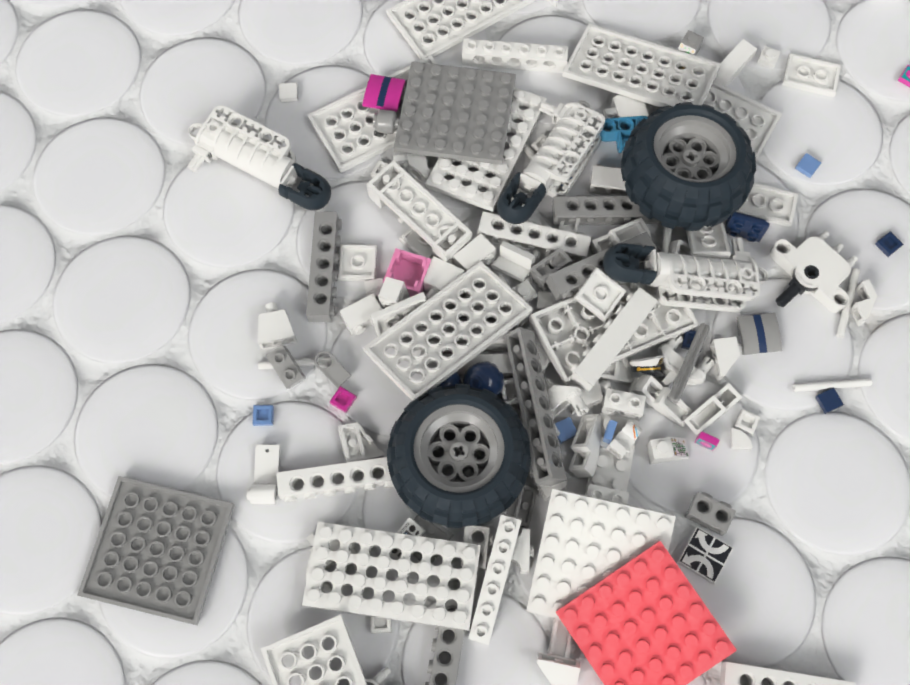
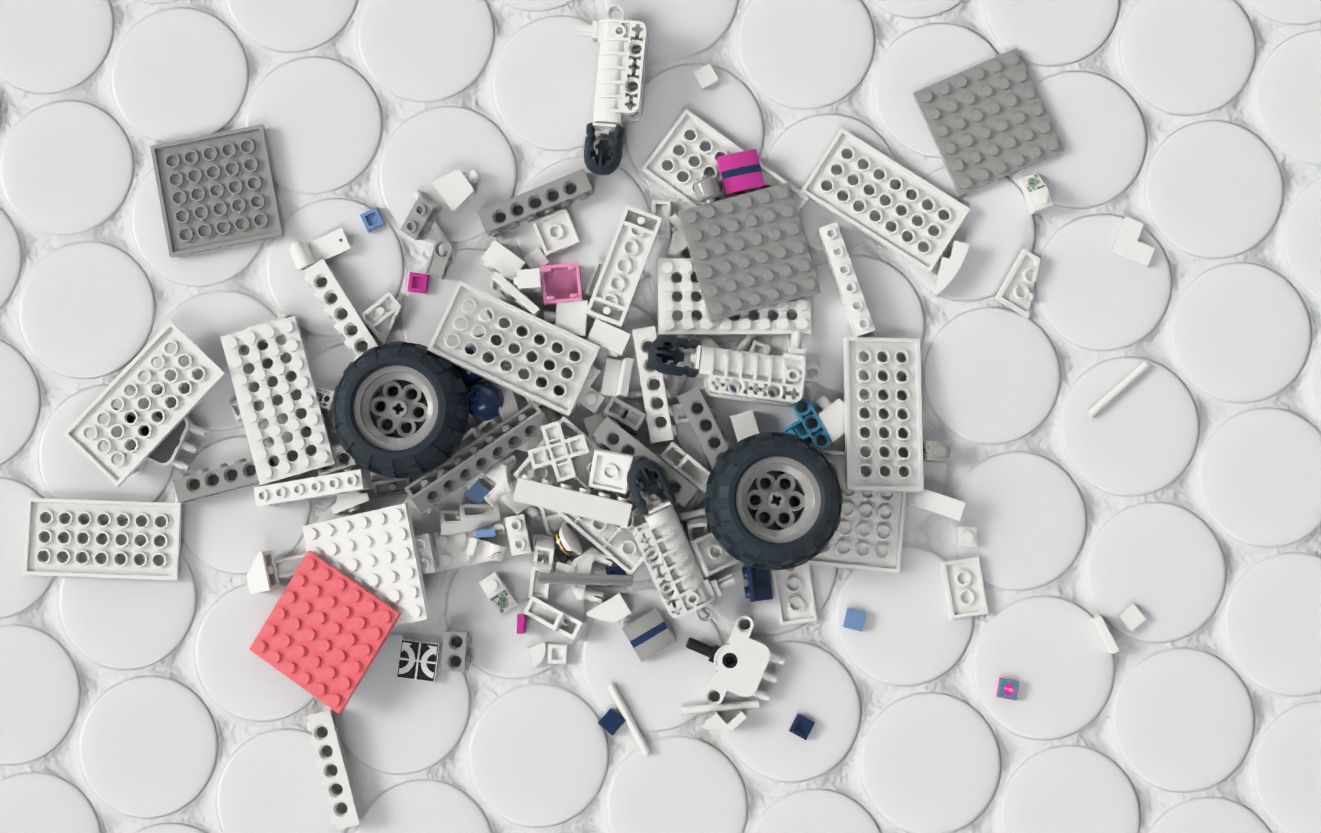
camera: 70 degrees right, 15 degrees up
none -> white plate [527,421,589,482]

